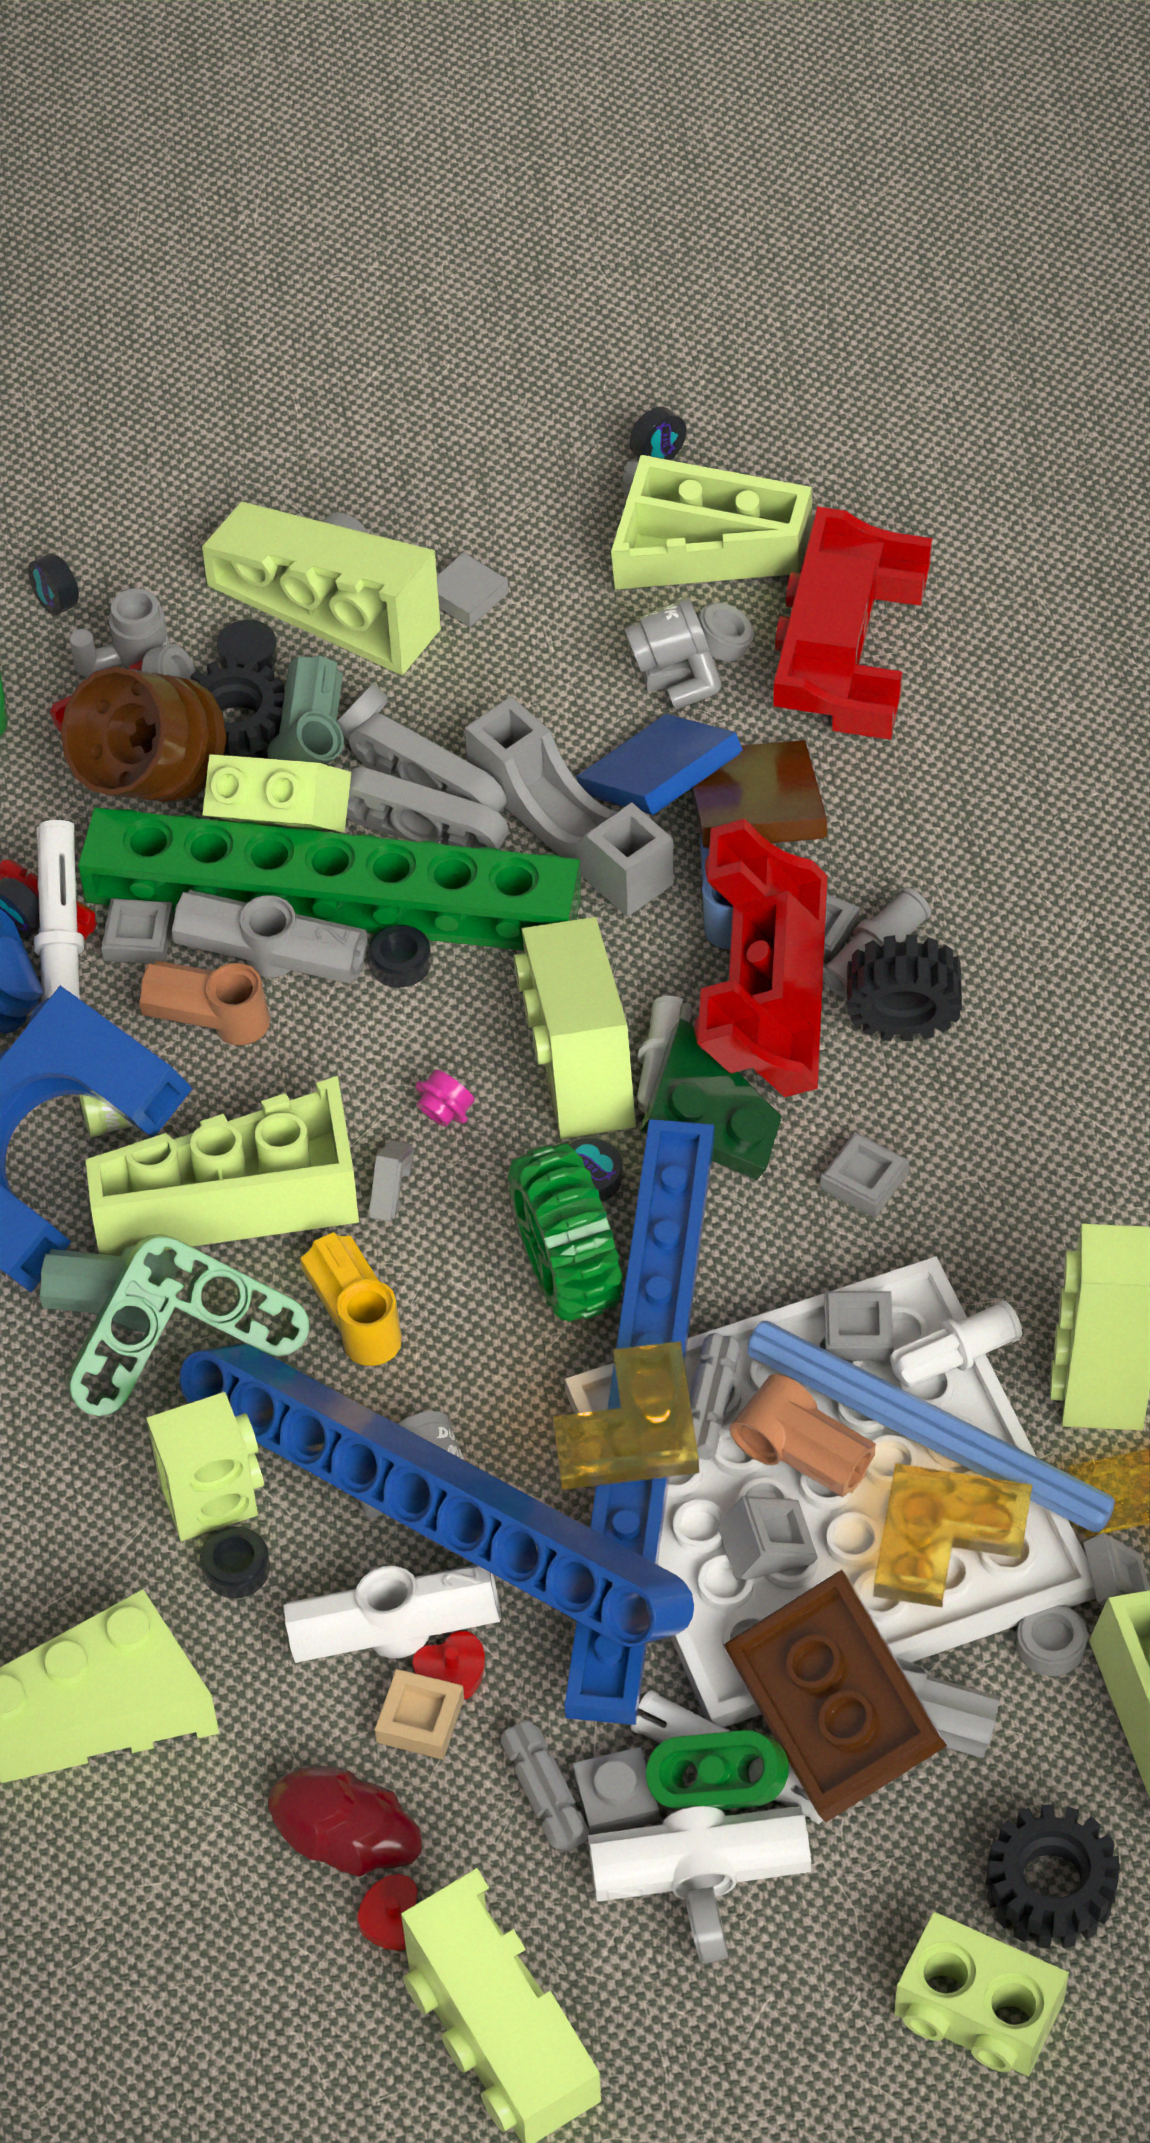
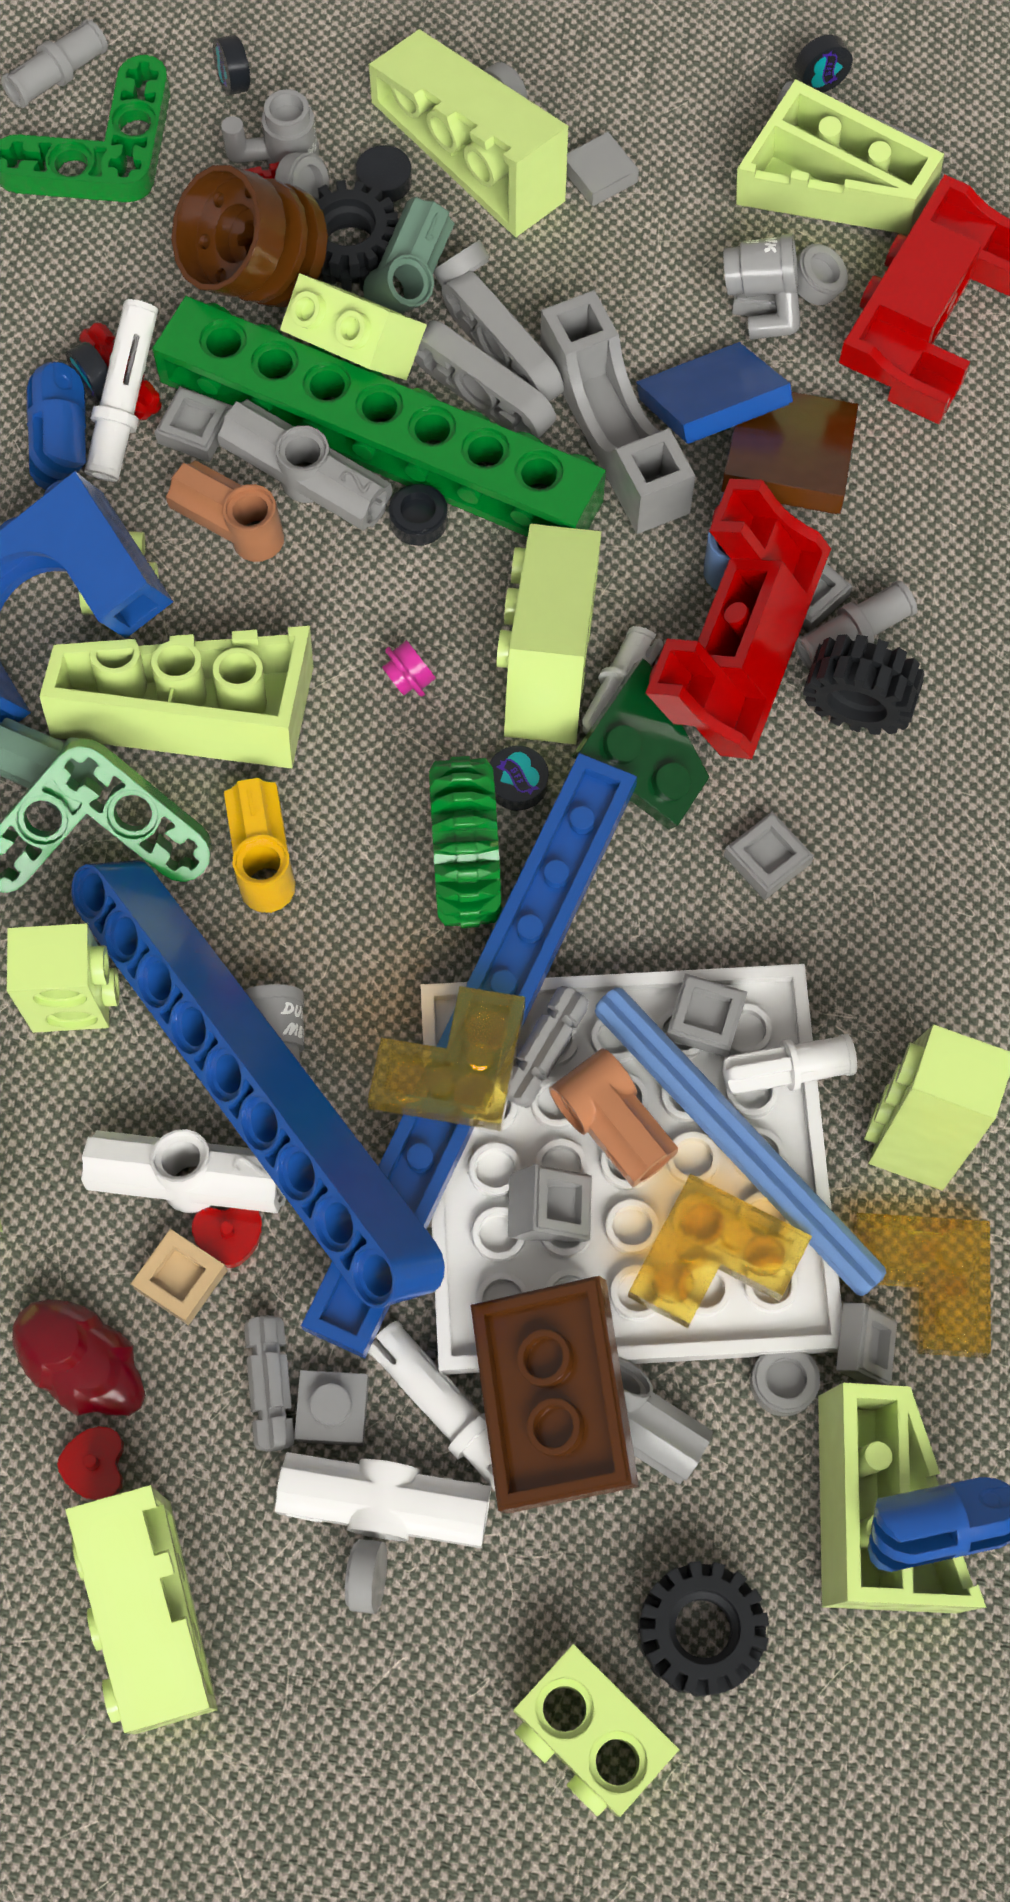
camera: 15 degrees right, 15 degrees up
black tile [200,1527,270,1599] -> none
light grey tile [368,1140,415,1221] -> none
green plate [646,1730,789,1810] -> none

